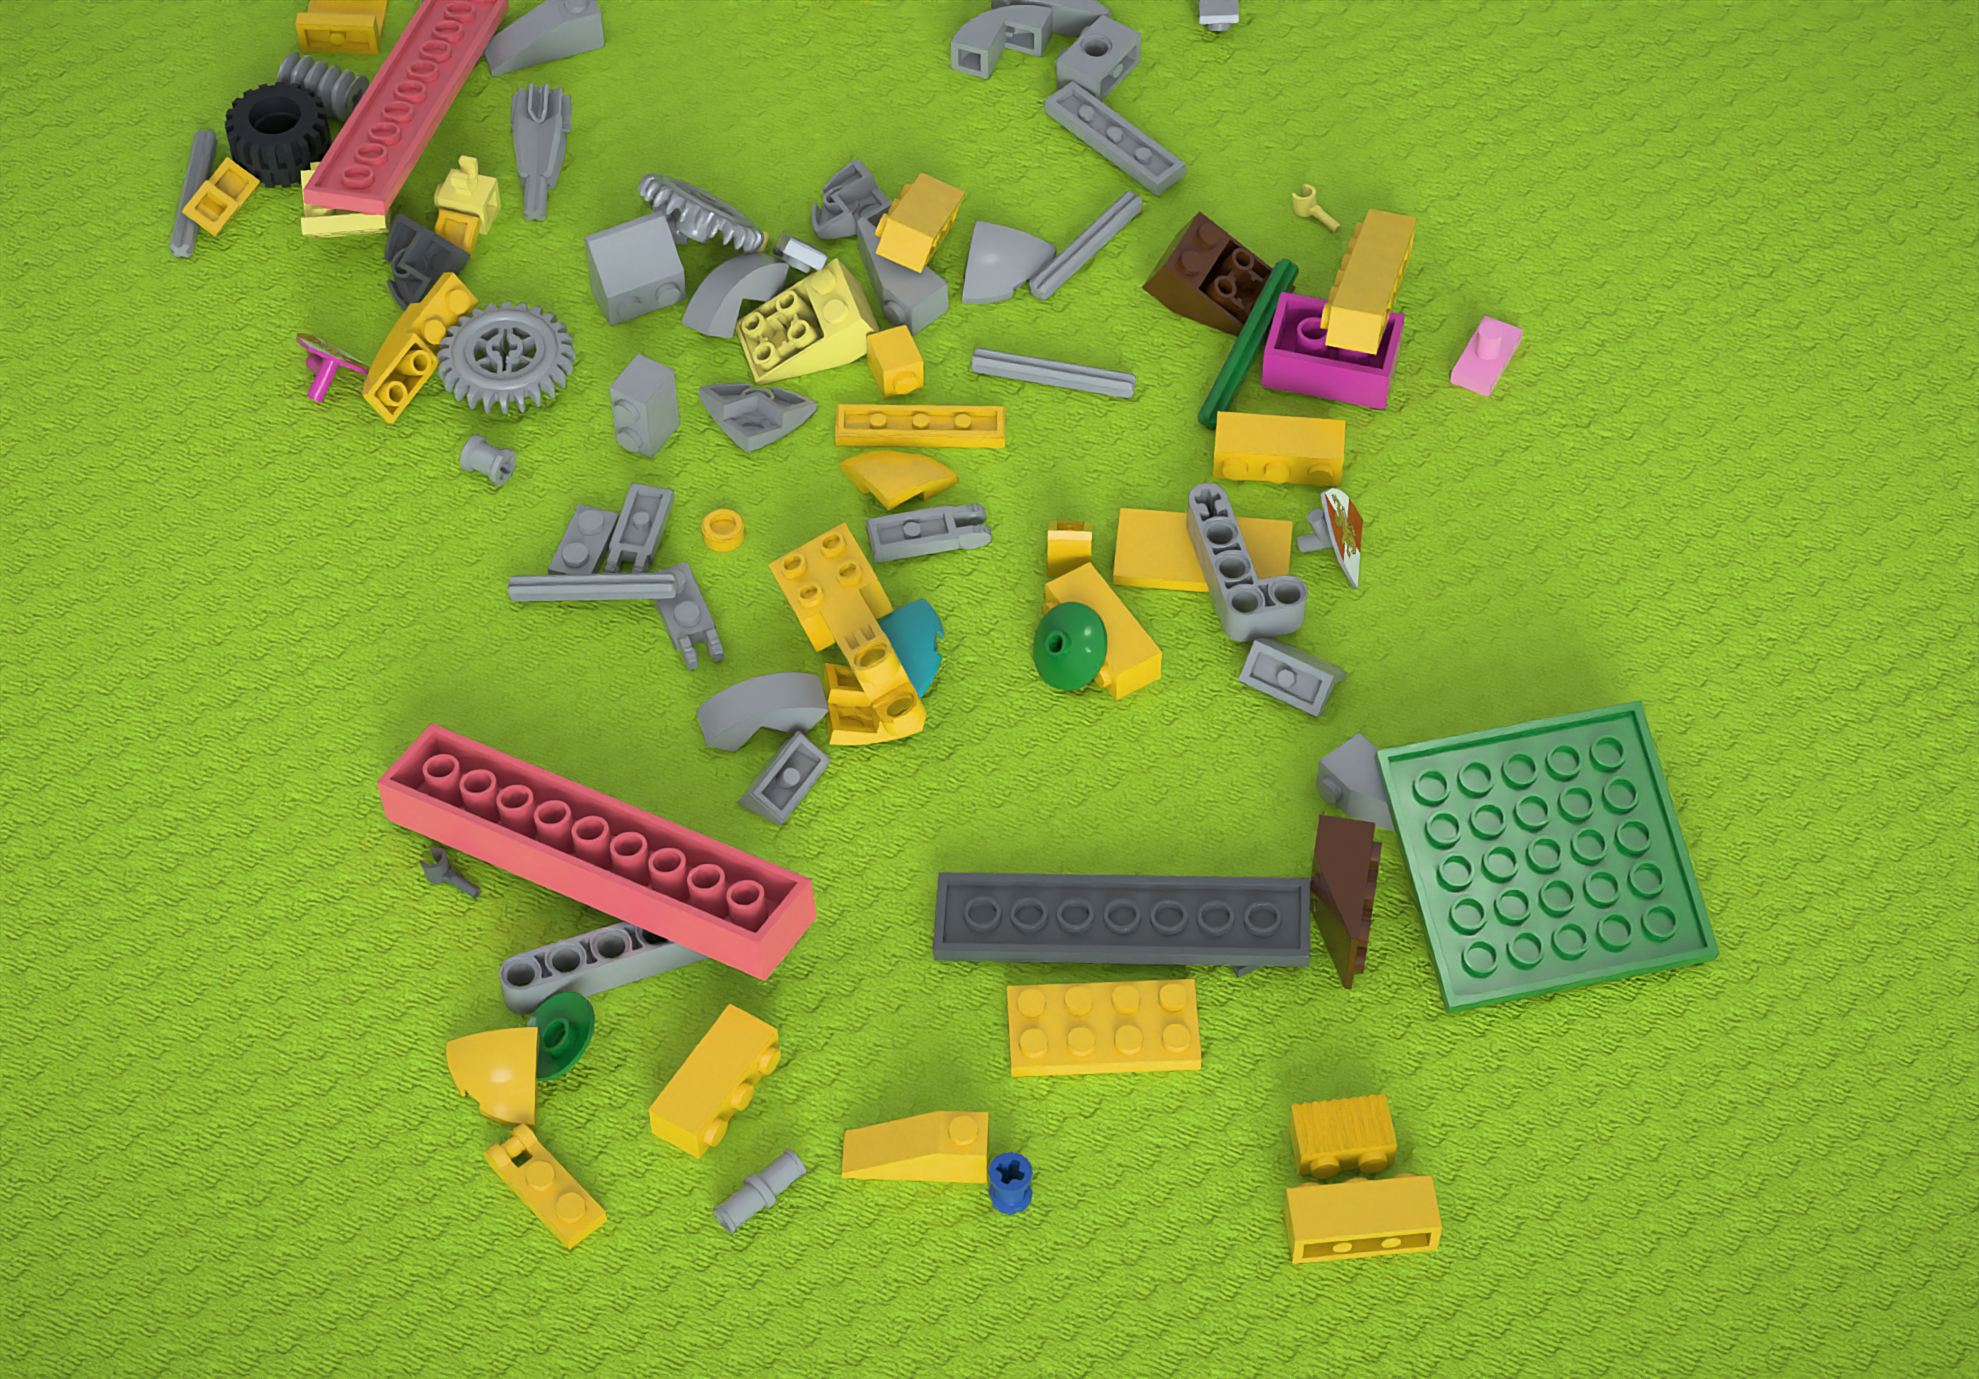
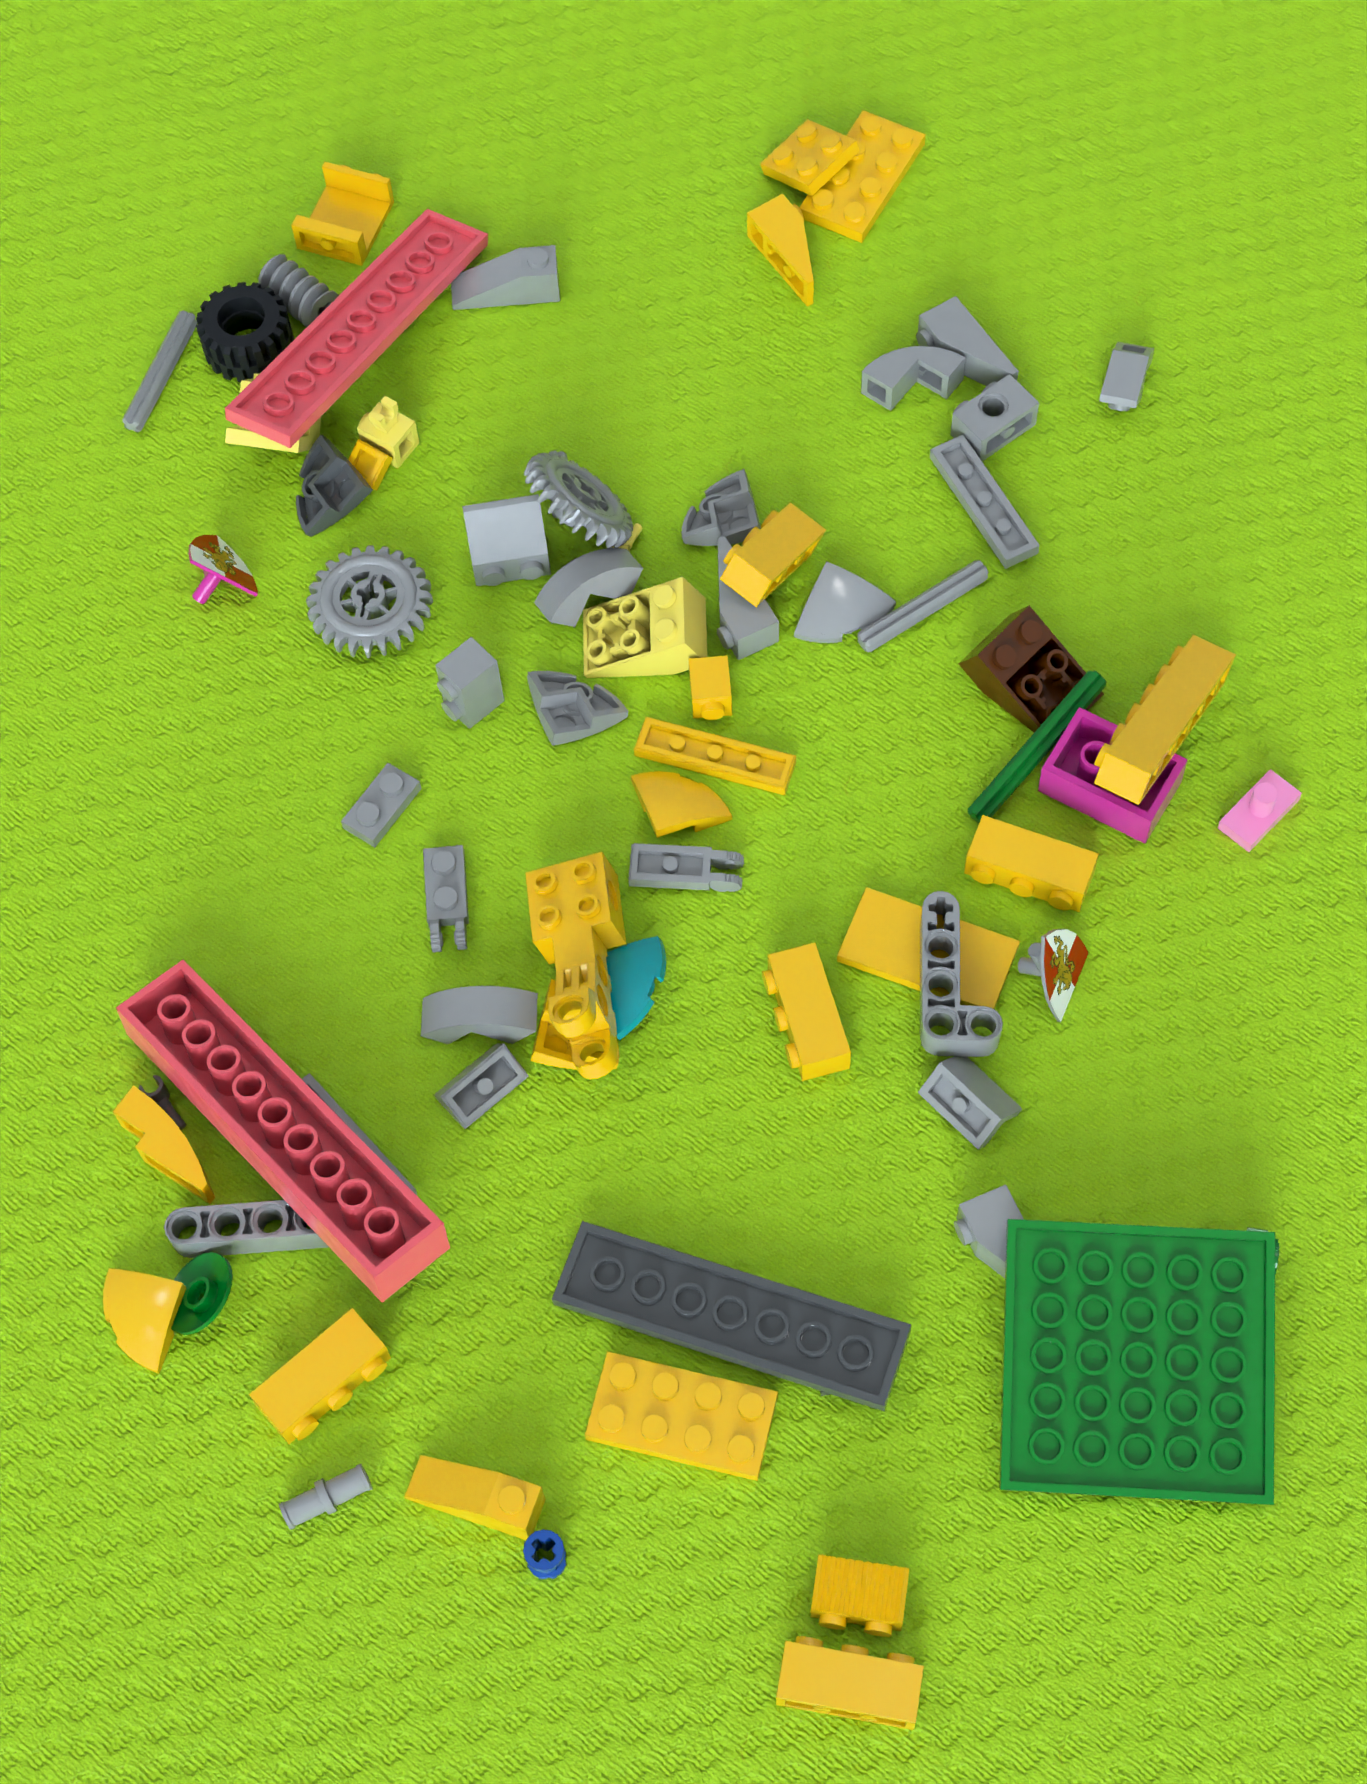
camera: 20 degrees right, 10 degrees up
yellow slope [182,157,260,237] -> none
yellow slope [362,272,479,424] -> none
light grey bush [460,434,517,486] -> none
yellow plate [483,1123,607,1250] -> none
light grey axle [508,572,678,601] -> none
light grey piece [510,83,572,221] -> none
light grey hinge [604,483,675,574] -> none
yellow tile [701,509,745,552] -> none
light grey hinge [773,231,828,273] -> none
light grey axle [971,348,1136,399] -> none
green dish [1033,602,1107,691] -> none
yellow slope [1047,520,1092,578] -> none
light yellow hand [1292,184,1342,233] -> none
reddish brown slope [1310,815,1382,990] -> none
none -> yellow slope [113,1085,215,1204]

